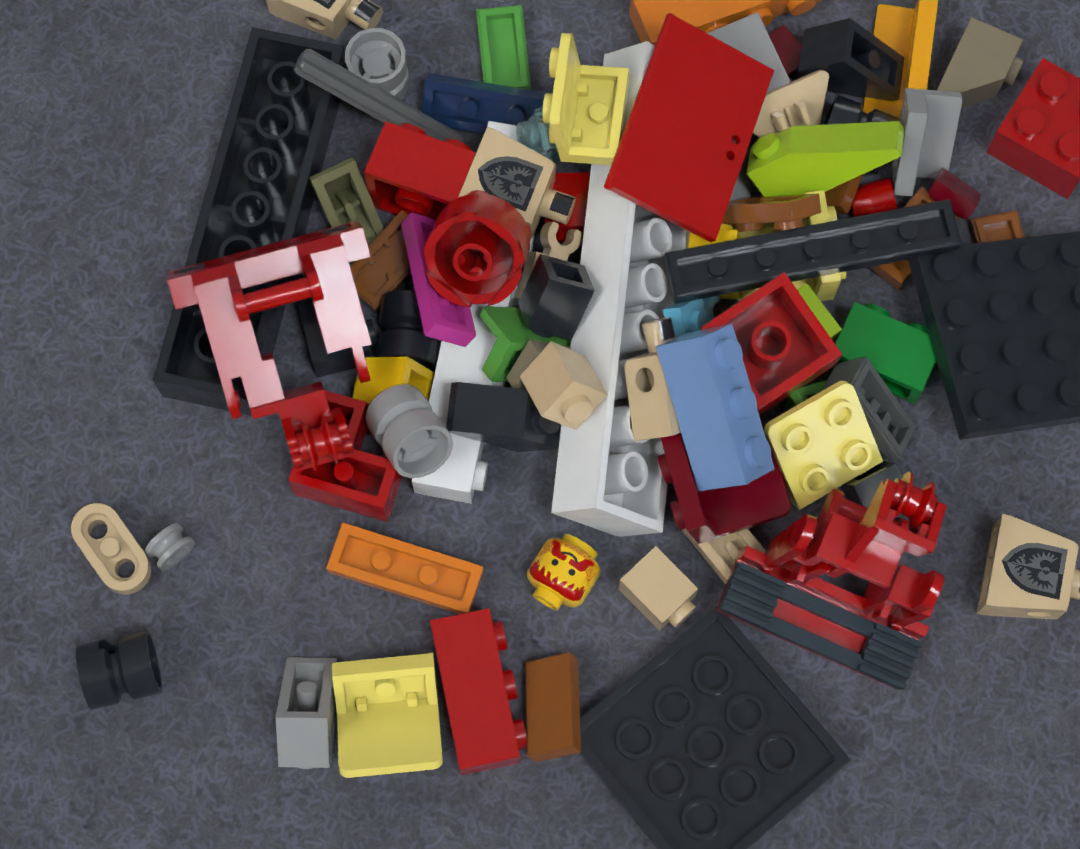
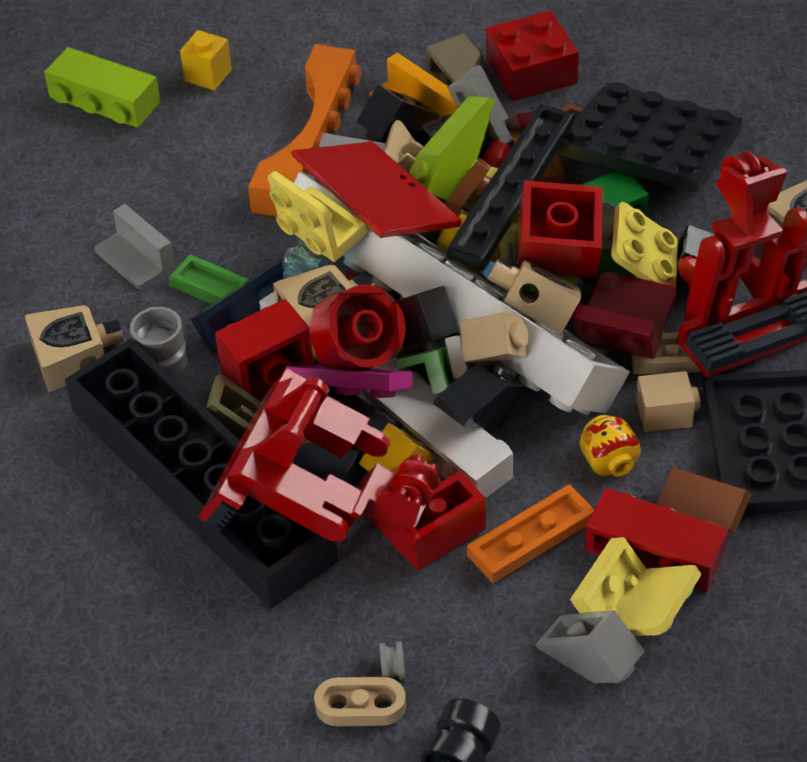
camera: 50 degrees left, 25 degrees down
dark grey axle [294,49,464,143] -> none
light grey wheel [366,384,453,478] -> none
medium blue brick [655,324,775,491] -> none

